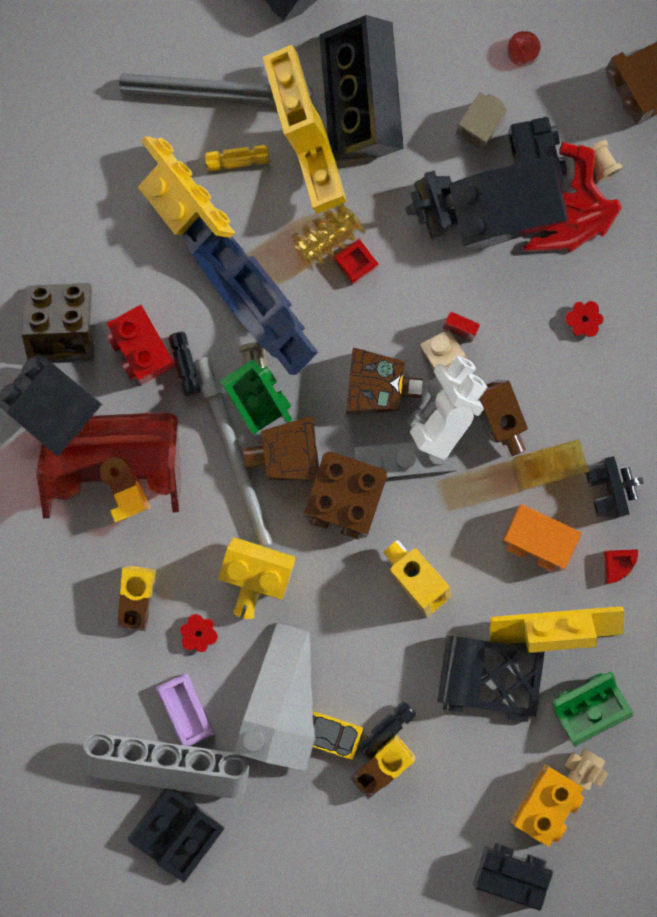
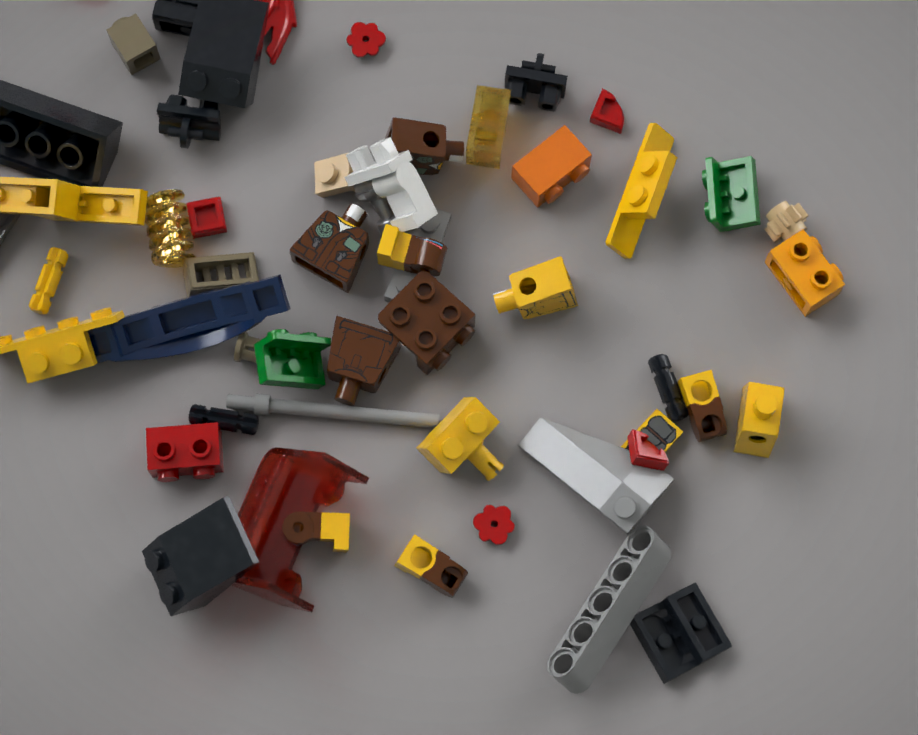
camera: 65 degrees left, 10 degrees down
dark brown bracket [21,283,94,360] -> none
lavender tile [156,673,214,746] -> none
black piece [437,635,545,722] -> none
red tile [443,312,480,341] -> none
black brick [473,843,553,911] -> none
none -> dark tan slope [183,252,259,297]
none -> leg [377,224,448,276]
none -> red tile [627,429,669,471]
none -> yellow torso [733,382,784,458]

